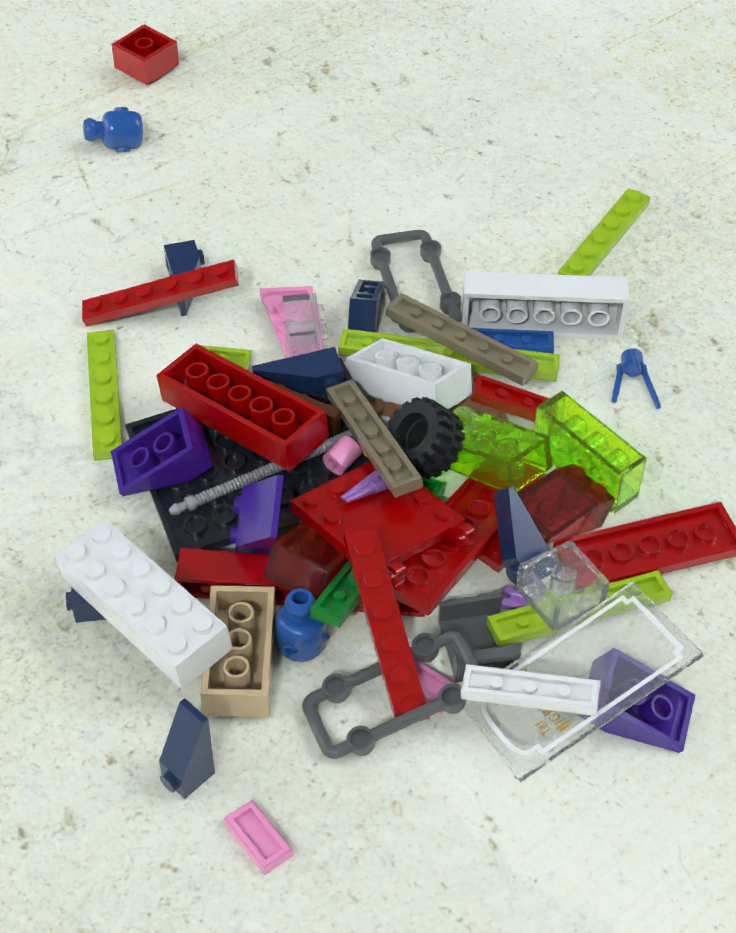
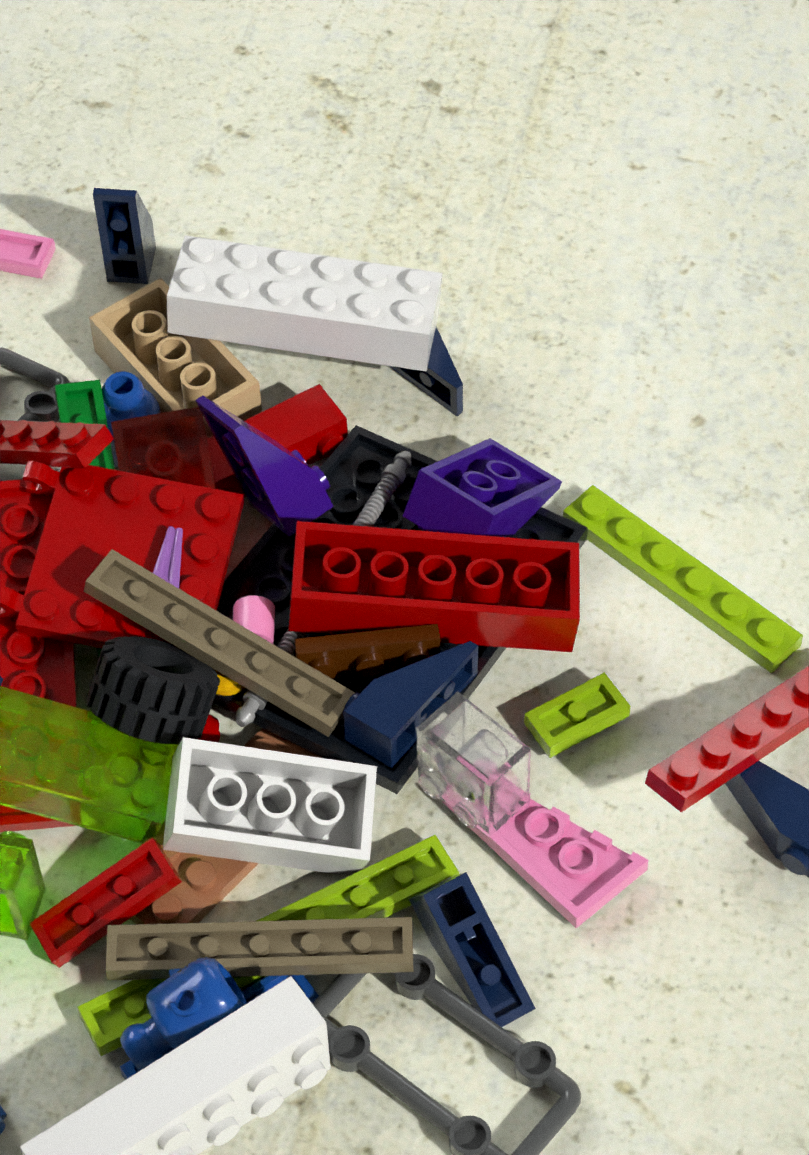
camera: 145 degrees right, 5 degrees up
none -> blue piece [120,957,247,1070]

